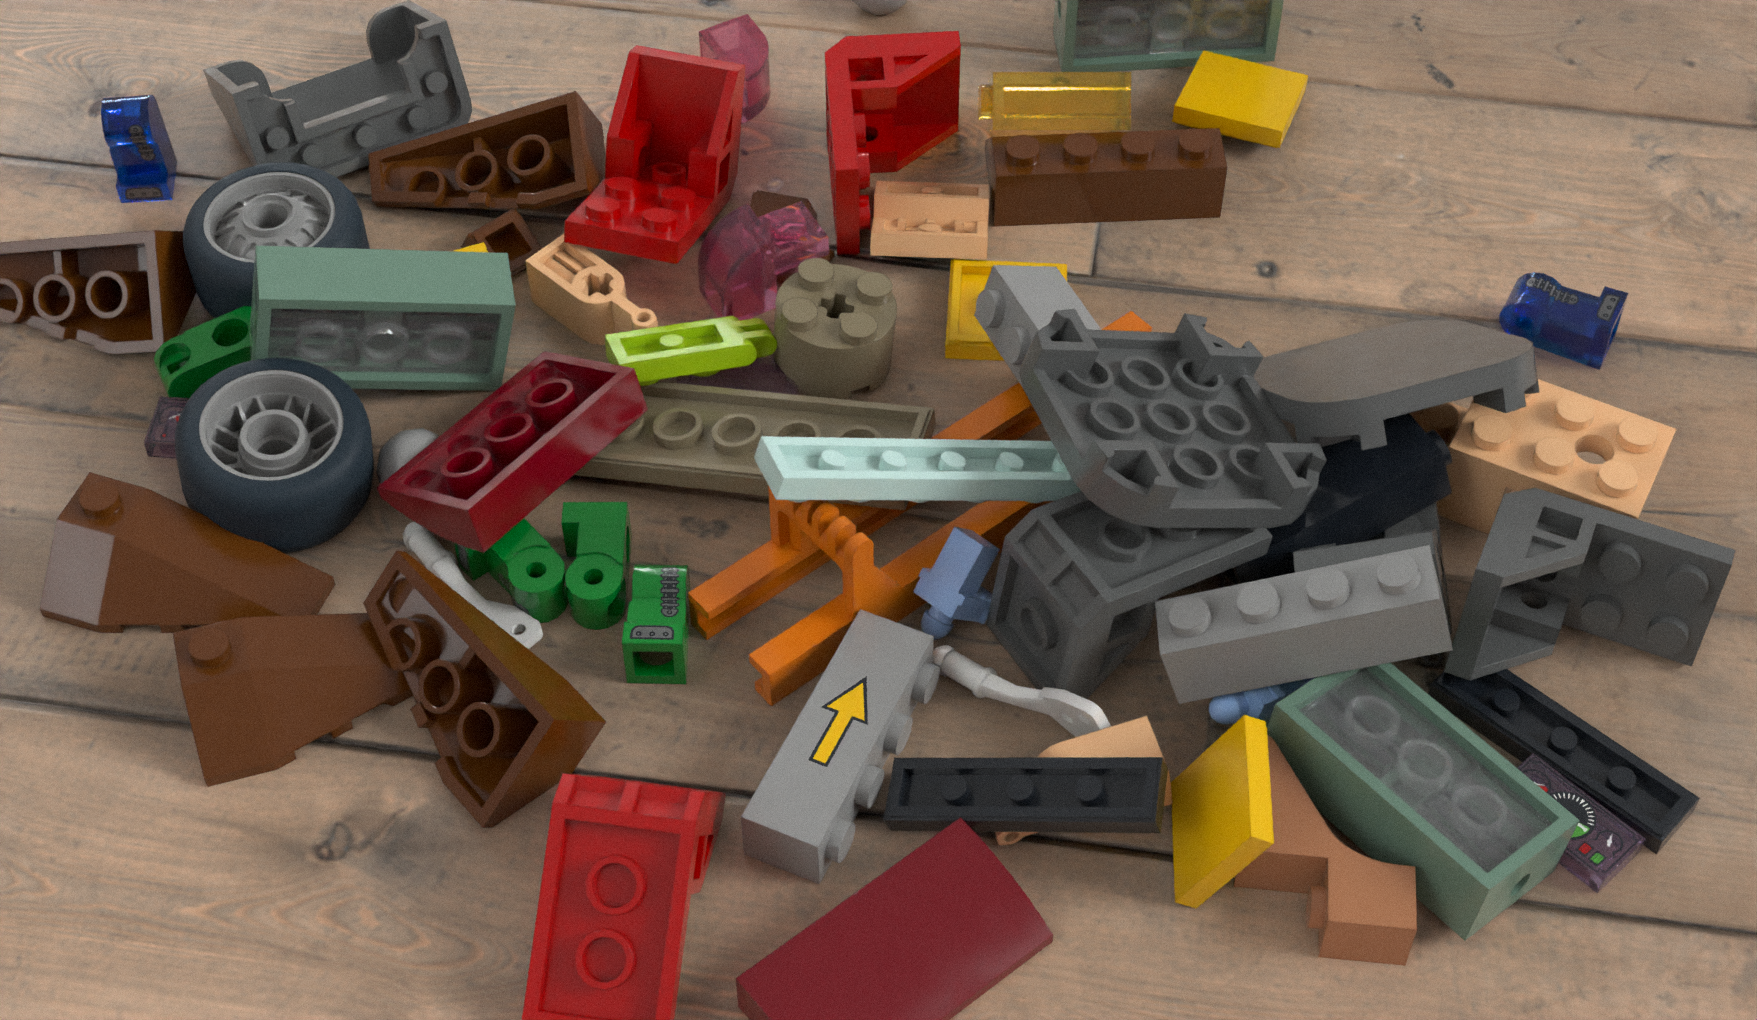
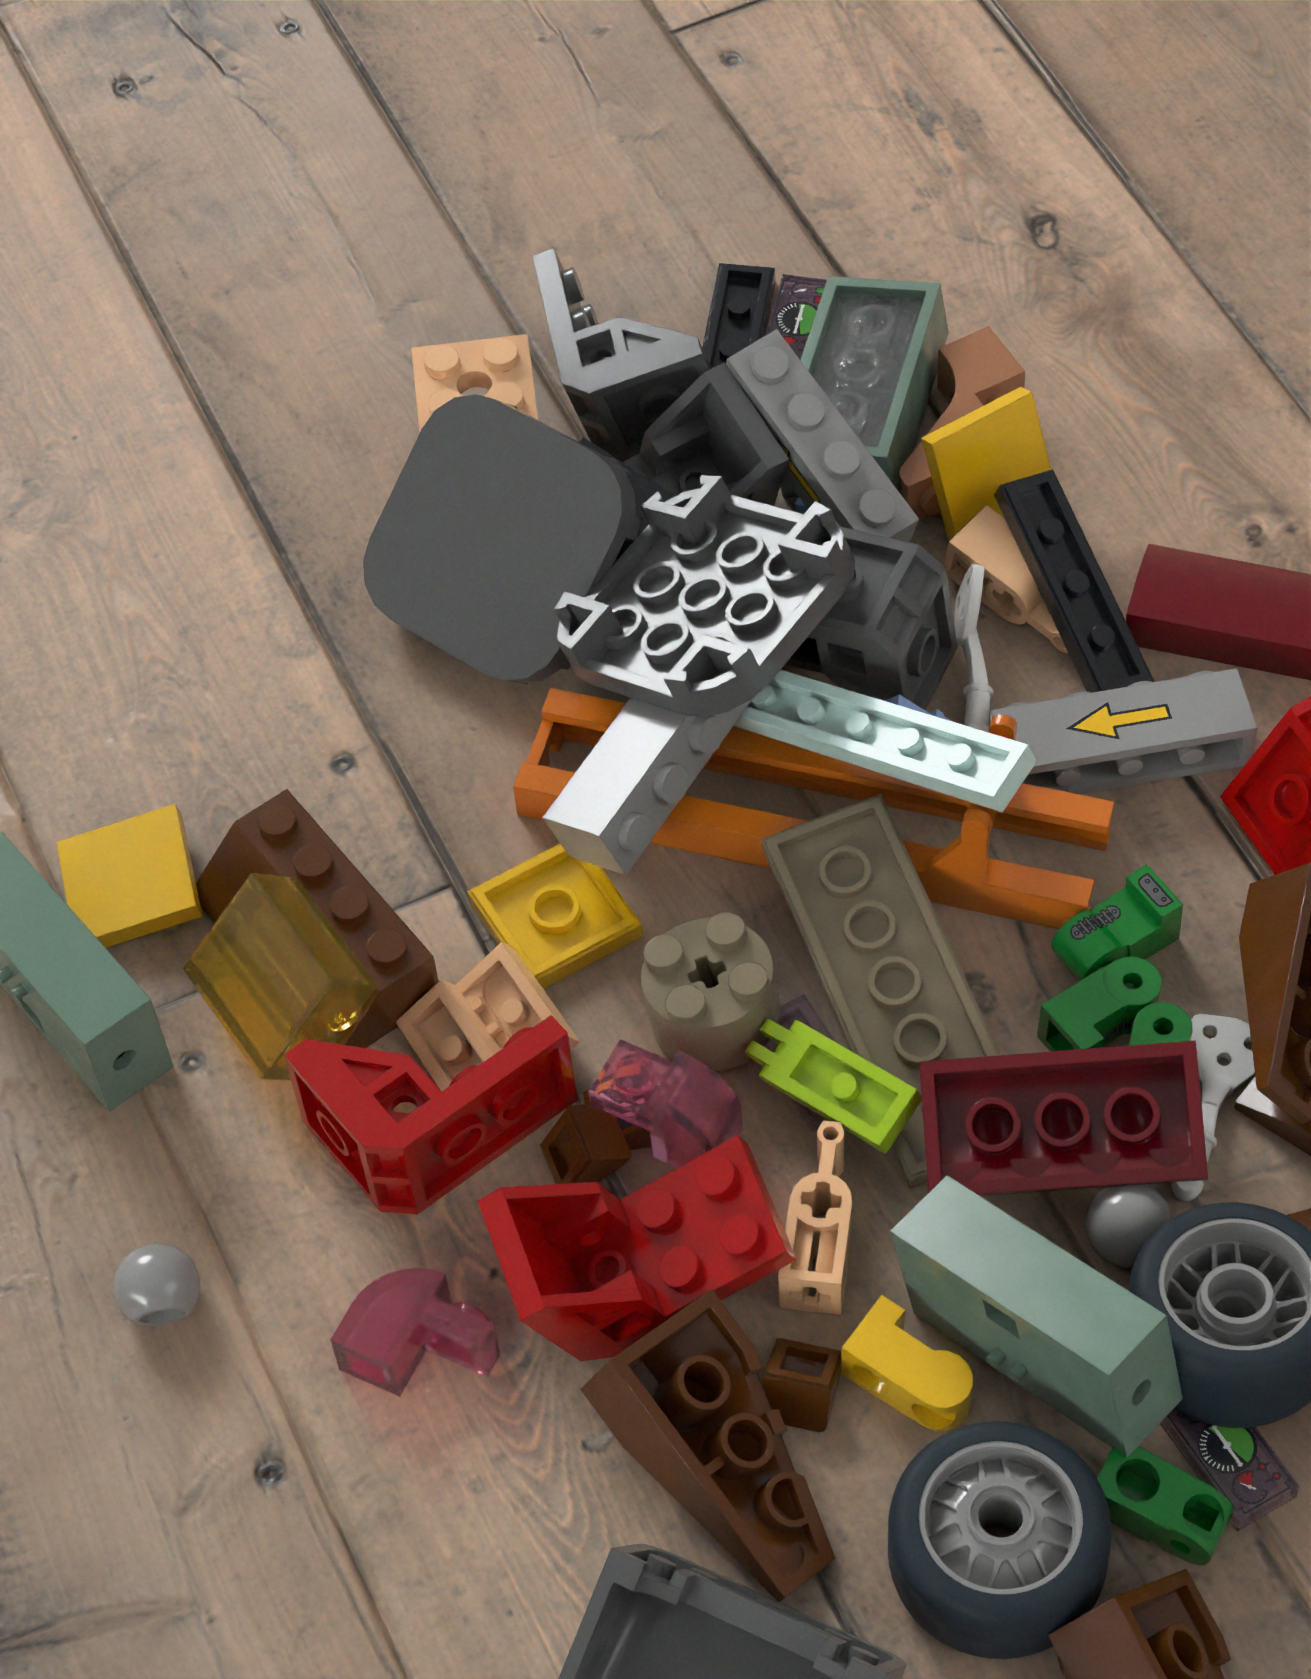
camera: 120 degrees left, 5 degrees up
clear blue leg [1499,272,1628,370] -> none

